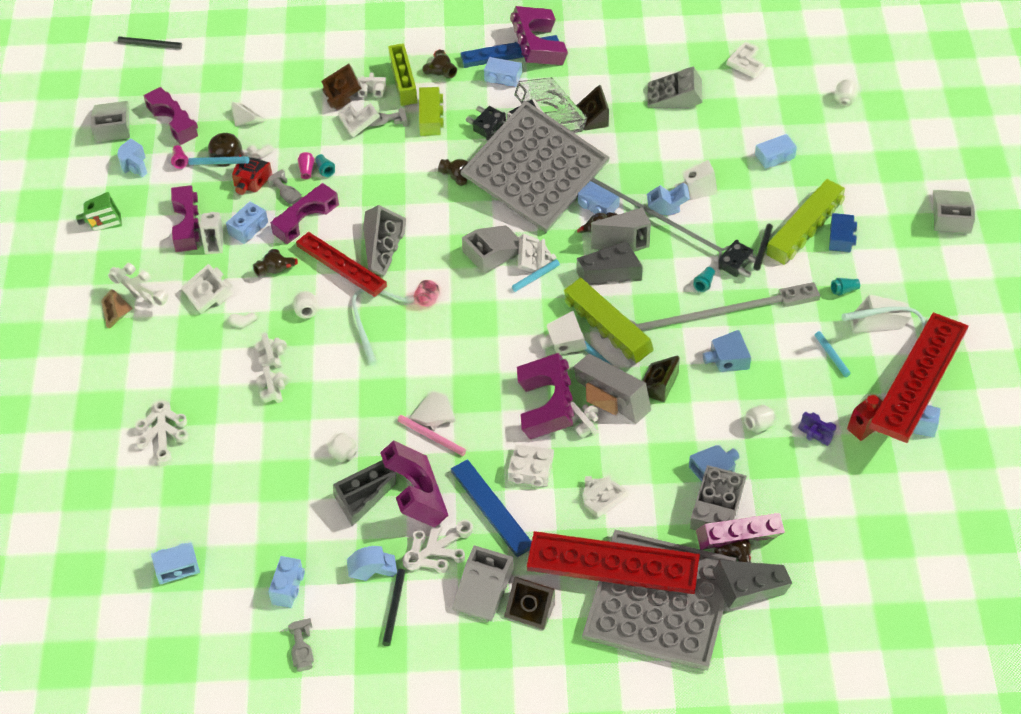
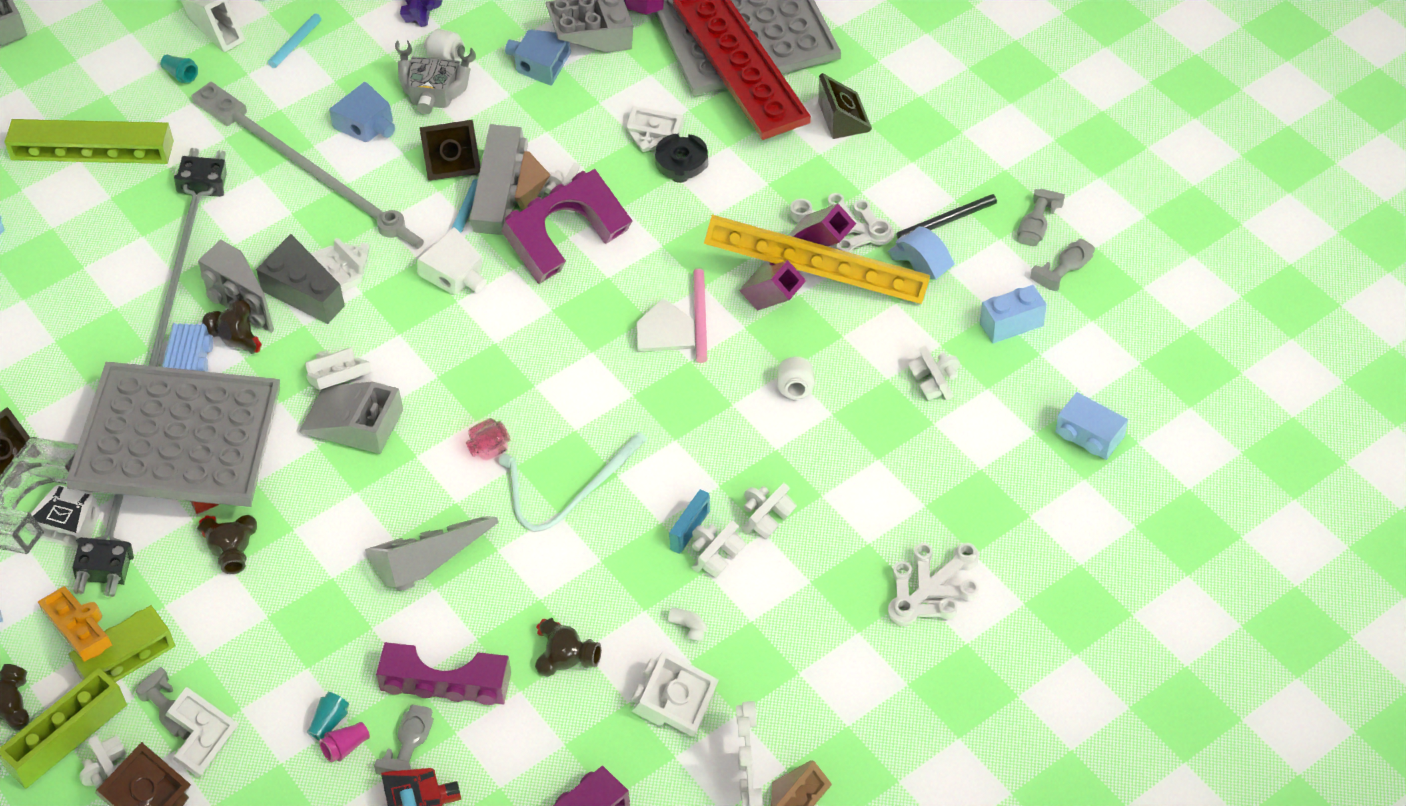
camera: 125 degrees left, 0 degrees up
white torso [200,212,224,255] -> none
light blue brick [226,201,268,244] -> none
white head [293,291,318,319] -> none
red plate [296,231,387,297] -> none
dark grey wedge [333,460,396,527] -> none
blue tile [451,459,532,557] -> none
light grey slope [452,545,514,622] -> none
white plate [508,444,554,487] -> none
medium azure bar [512,259,560,292] -> none
lime brick [563,277,654,364] -> none
light blue brick [647,183,690,215] -> none
white torso [674,160,718,200] -> none
teal cone [693,267,715,292] -> none
black bar [753,223,773,271] -> none
blue brick [829,213,857,253] -> none
none -> light orange hinge [37,586,112,662]
none -> white slope [311,238,370,293]
none -> light grey torso [395,40,476,114]
none -> black plate [655,133,709,183]
none -> dark azure tile [669,489,710,554]
none -> yellow plate [704,214,930,304]
none -> white hips [908,345,960,401]
none -> light grey piece [1017,189,1065,246]

